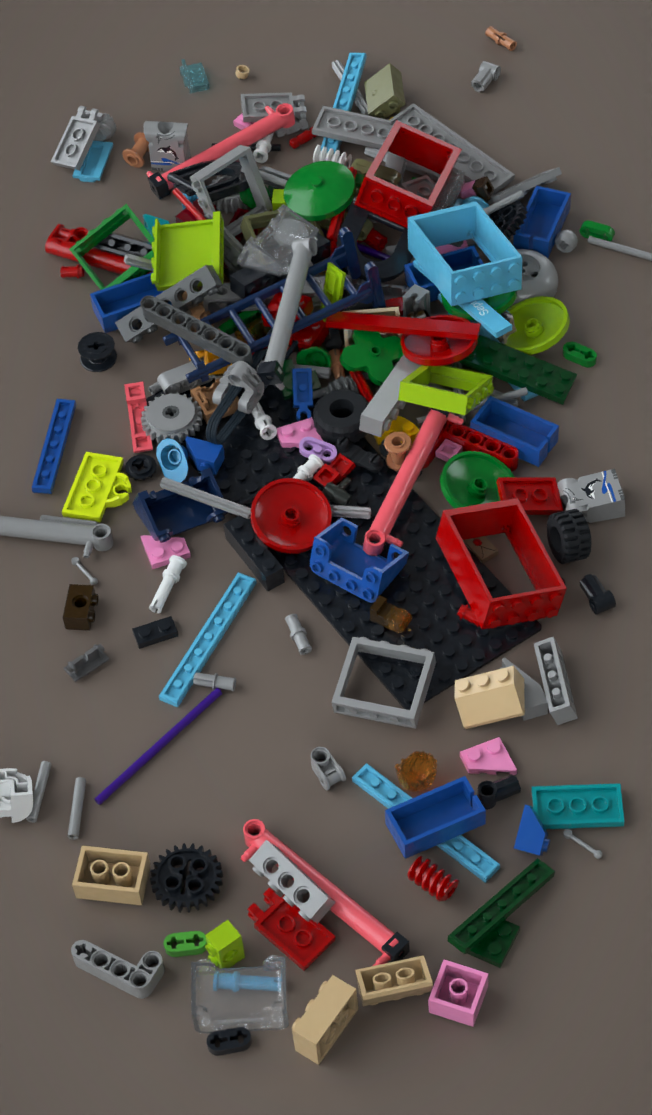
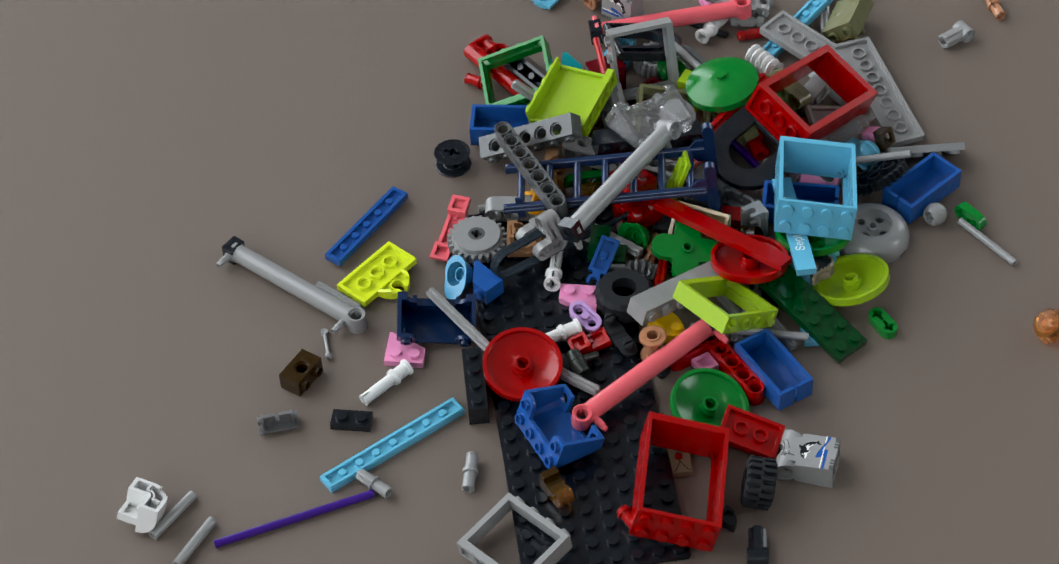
camera: 25 degrees right, 5 degrees down
black gear [125,454,157,481] -> none

